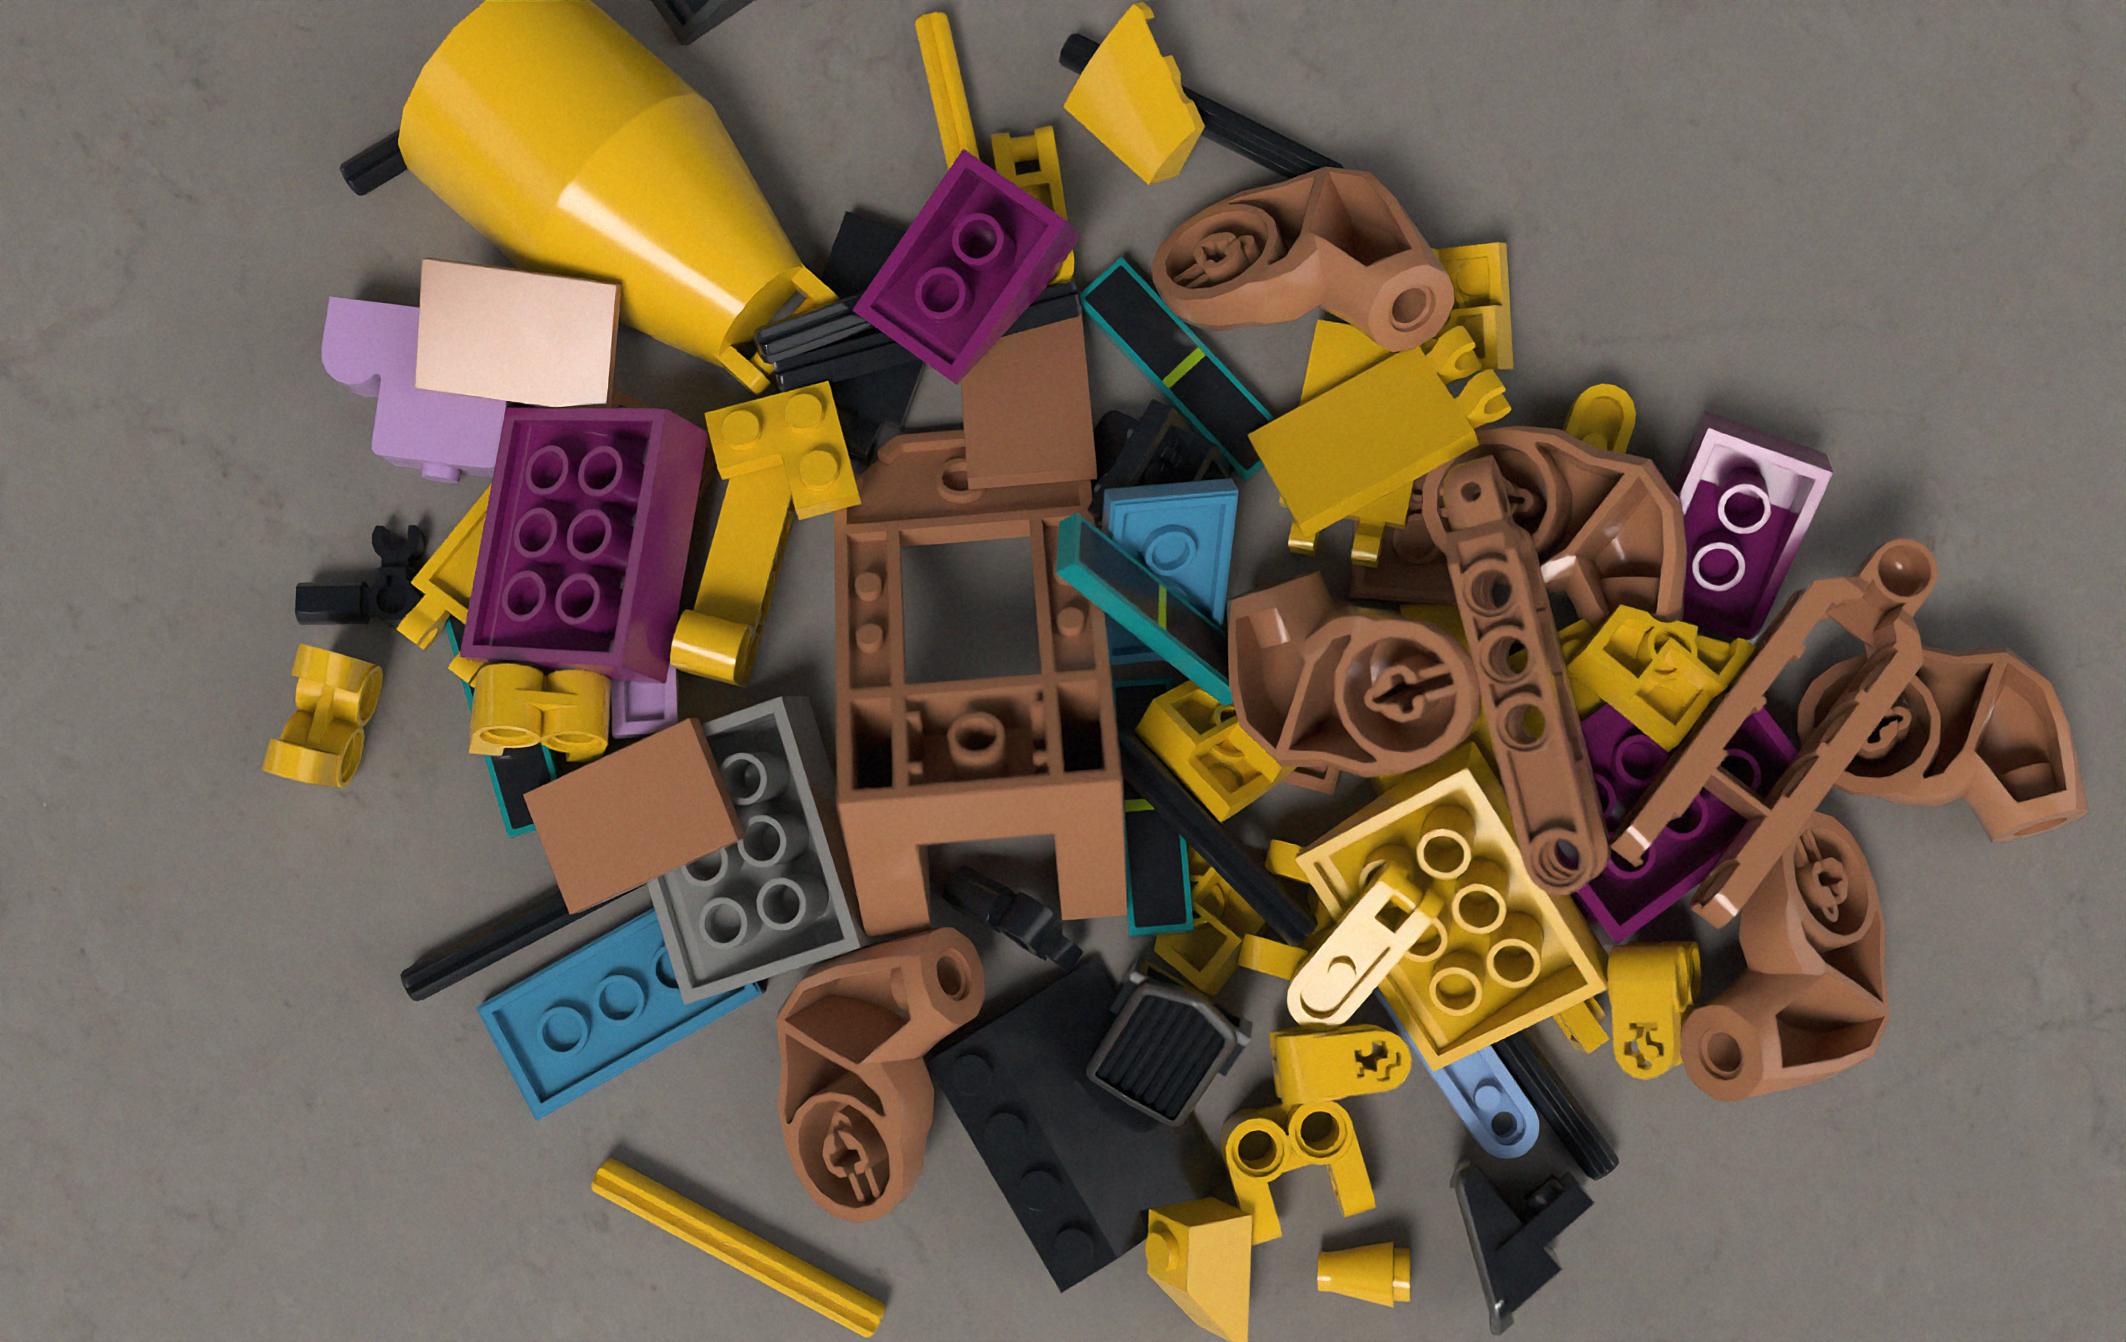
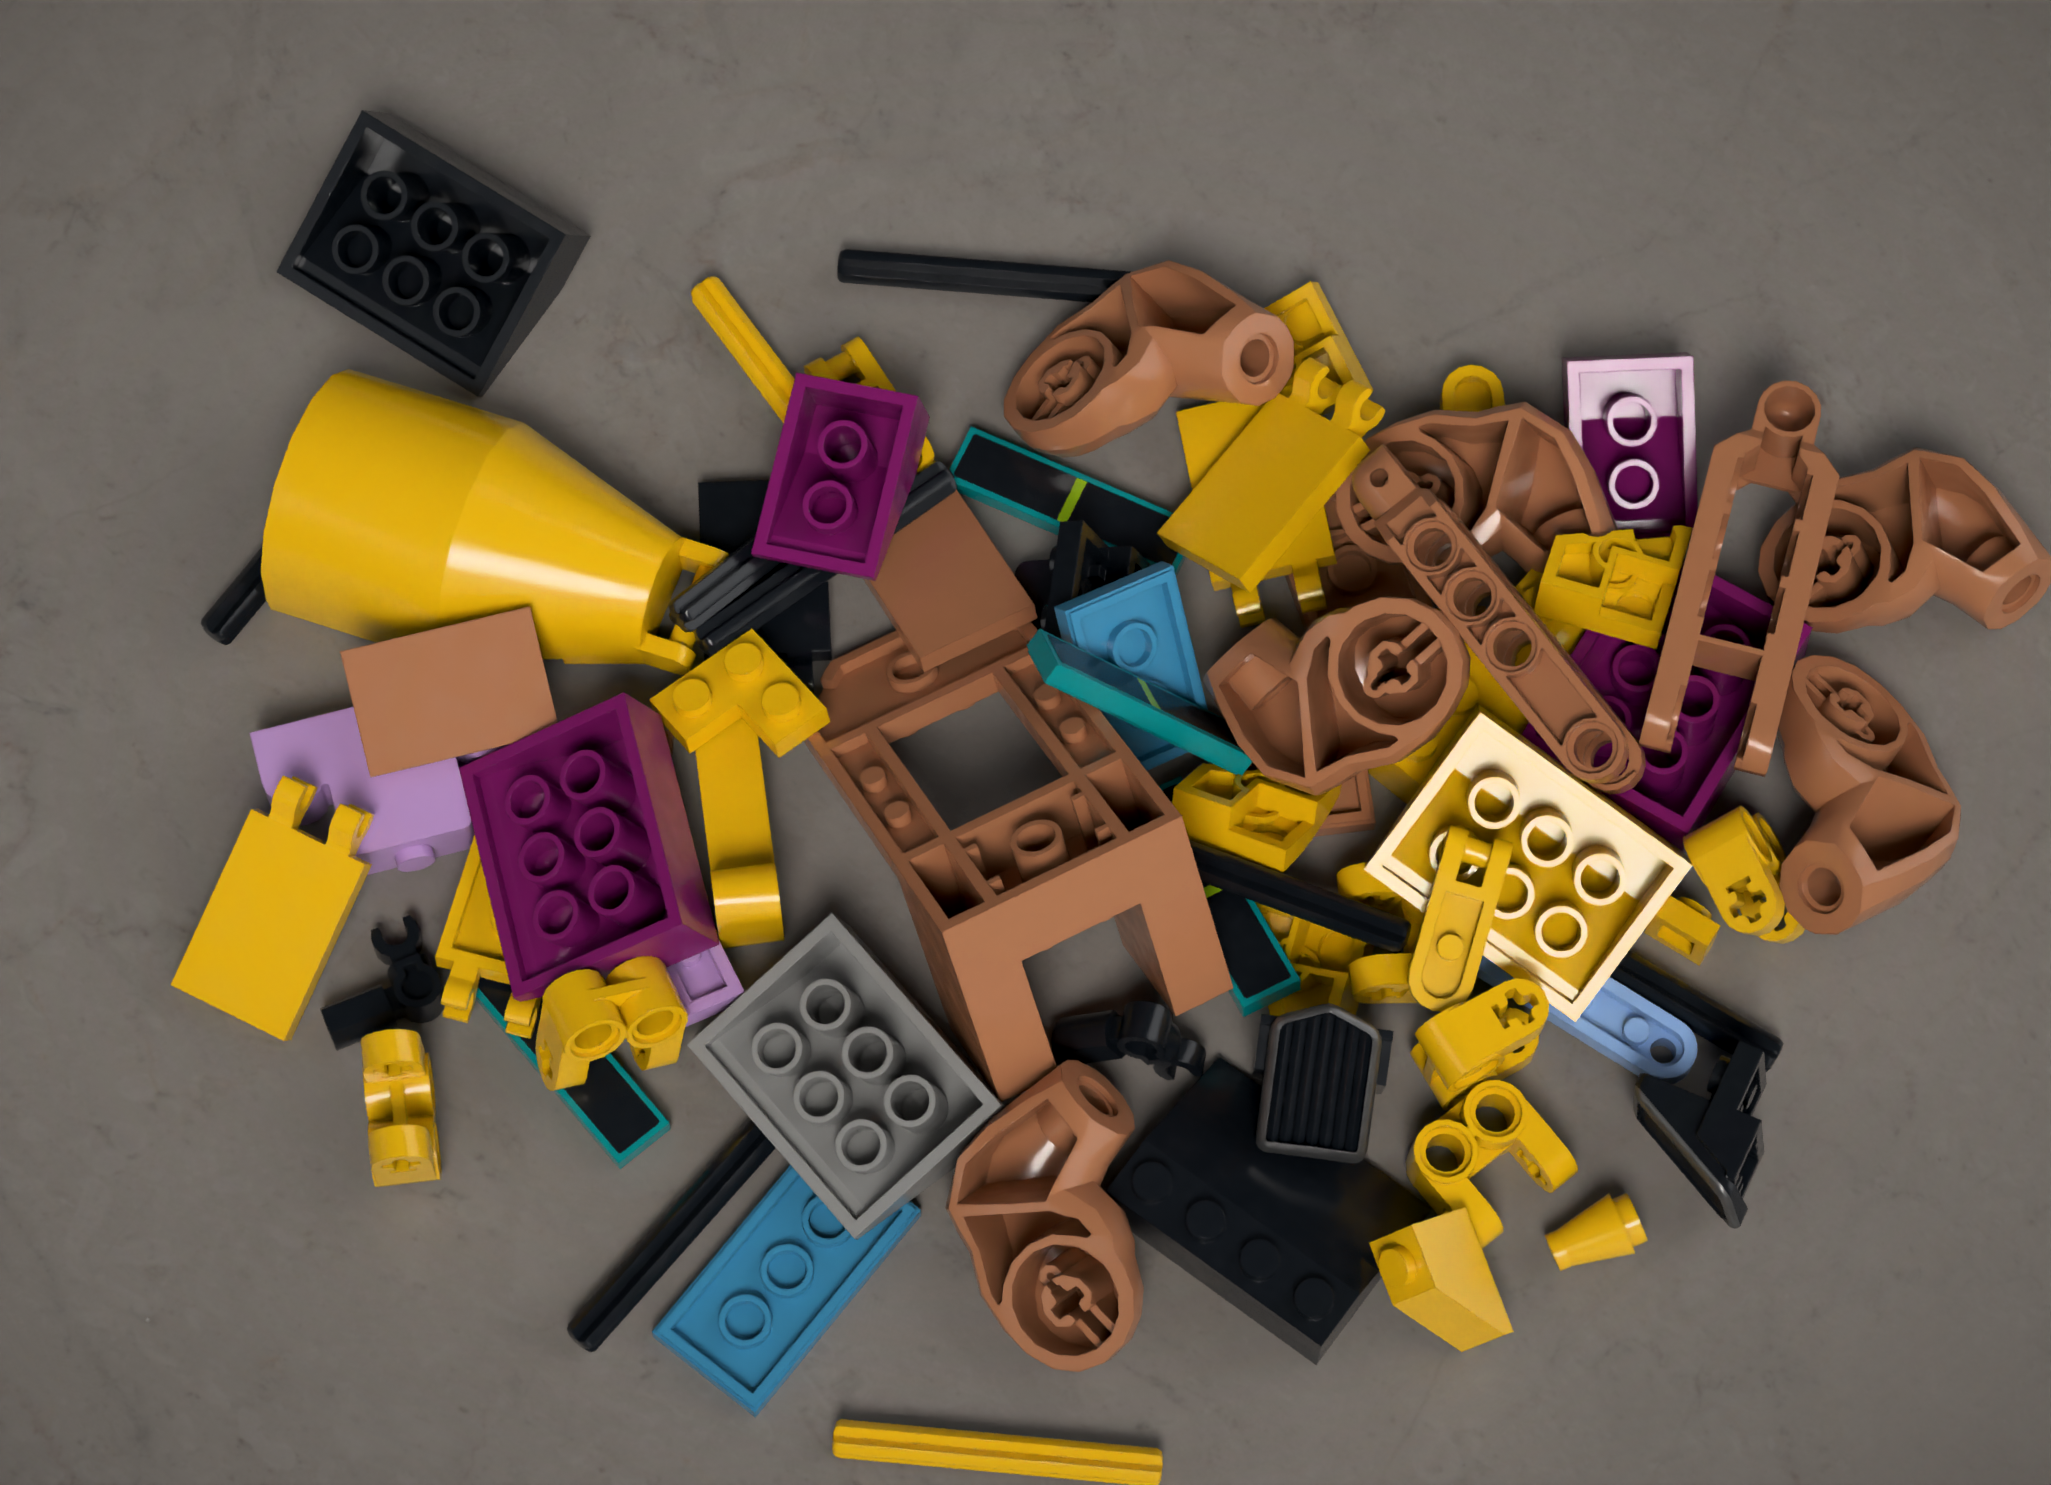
camera: 25 degrees left, 15 degrees down
nougat tile [523,718,747,915] -> none
yellow slope [1063,2,1205,185] -> none
none -> yellow tile [171,776,374,1041]

